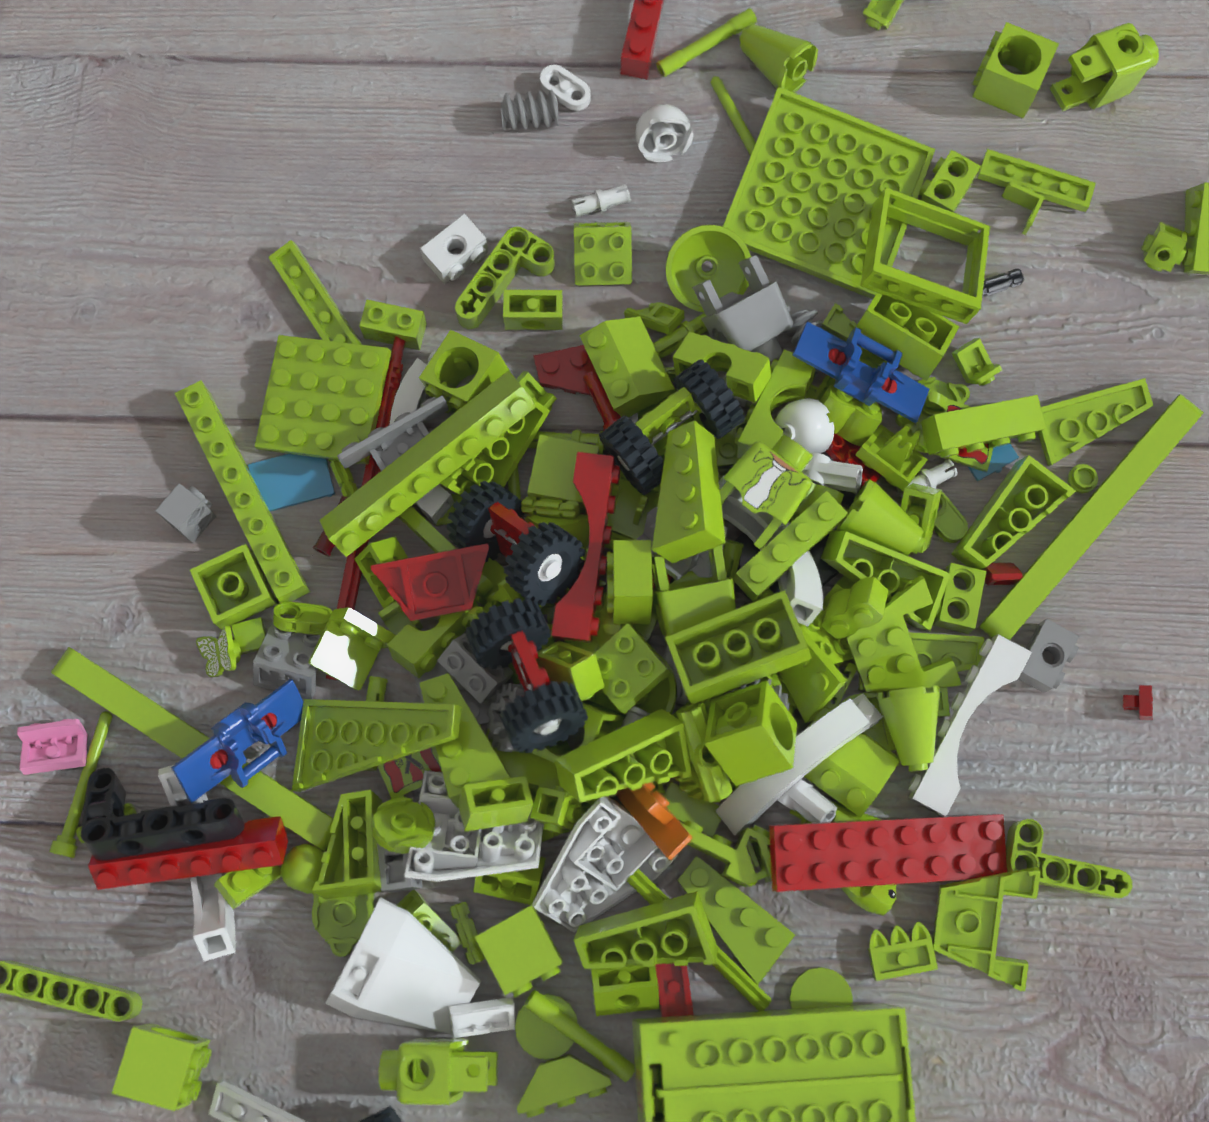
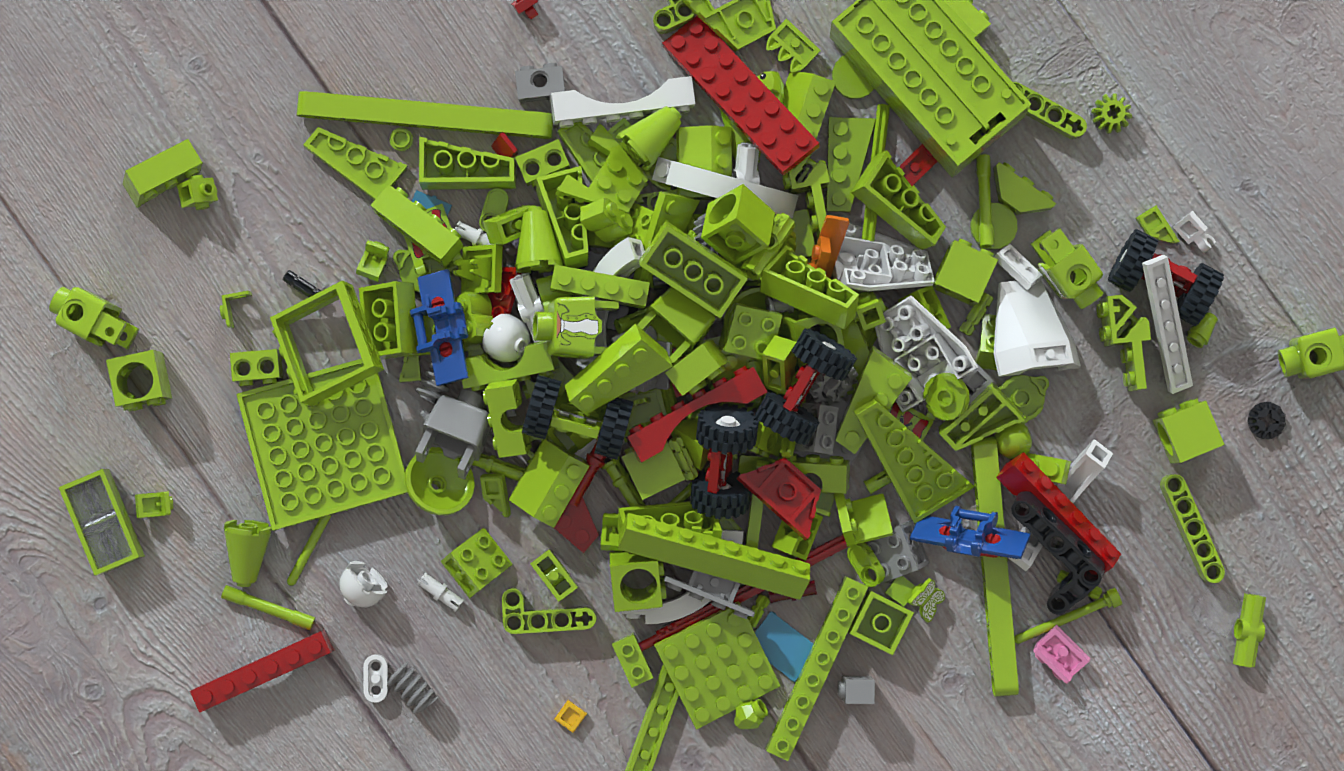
camera: 130 degrees left, 10 degrees up
white brick [420,214,488,284] -> none
lime brick [458,776,534,831] -> none
lime brick [591,965,659,1016] -> none
lime plate [977,149,1096,213] -> none
none -> yellow tile [554,699,587,733]
none -> lime rock [734,699,769,729]
none -> lime slope [783,72,836,139]
none -> lime piece [1096,295,1151,392]

